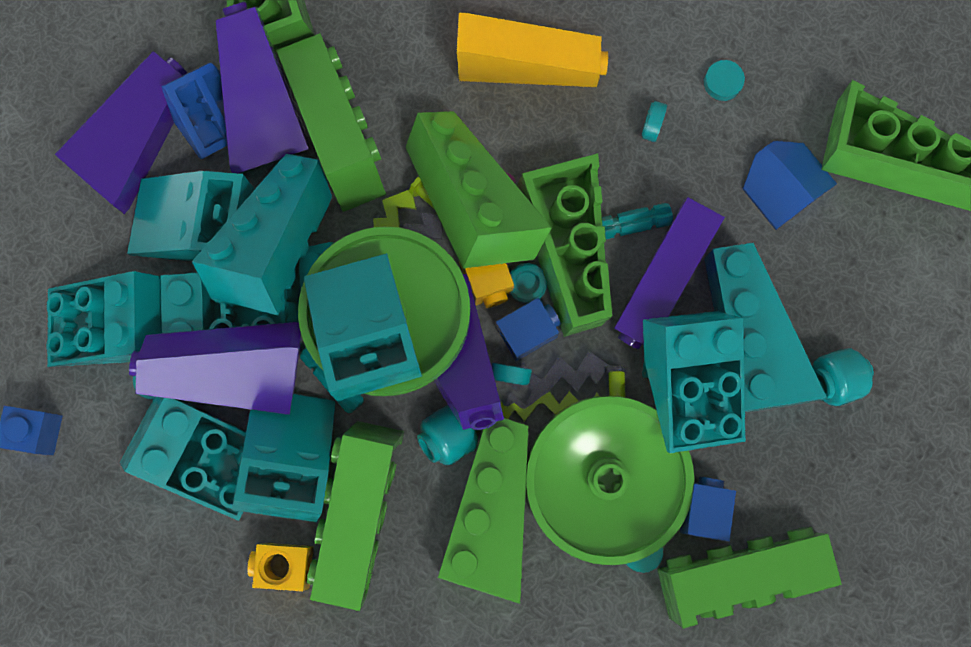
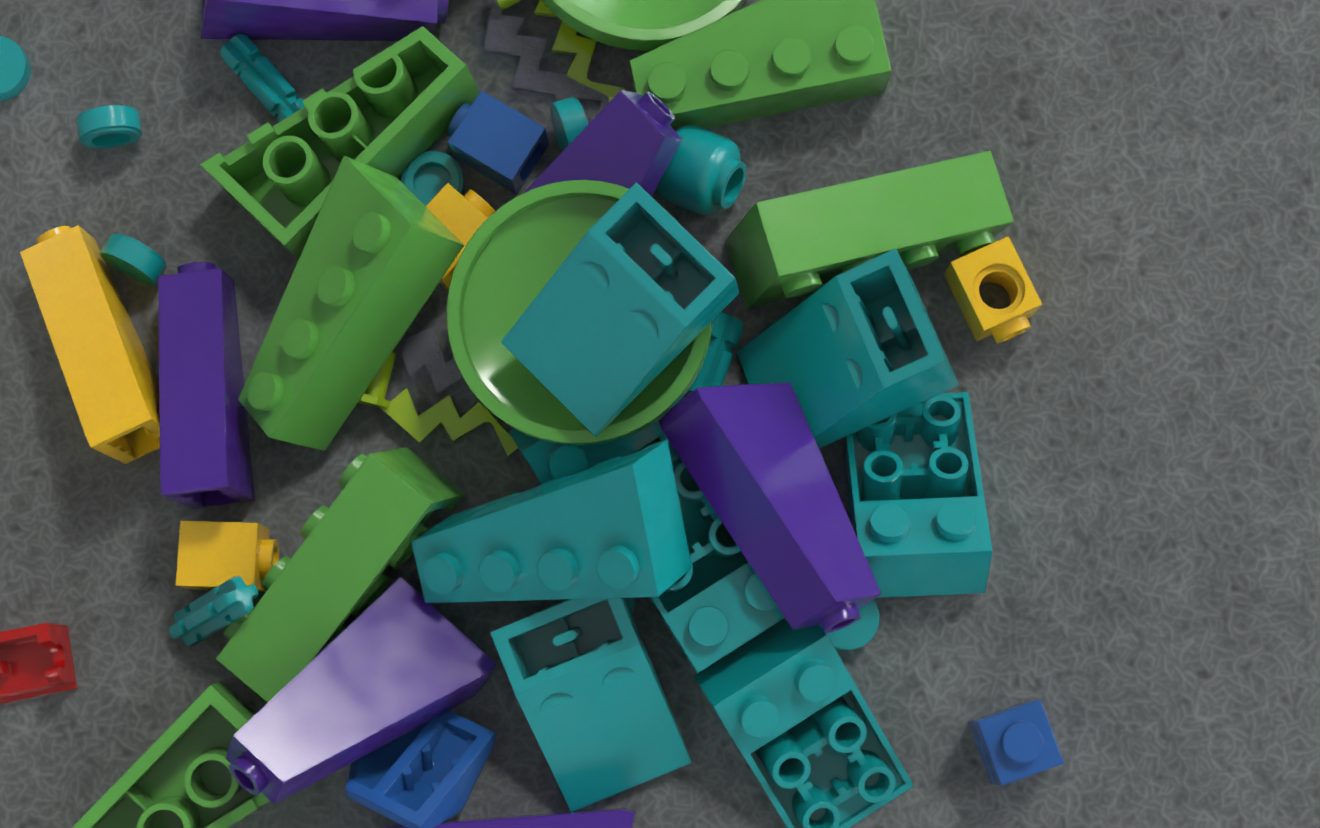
camera: 115 degrees left, 0 degrees up
none -> teal tile [99,233,167,287]
none -> dark purple slope [158,262,255,509]
none -> teal axle [169,576,258,647]
none -> yellow brick [176,521,280,592]

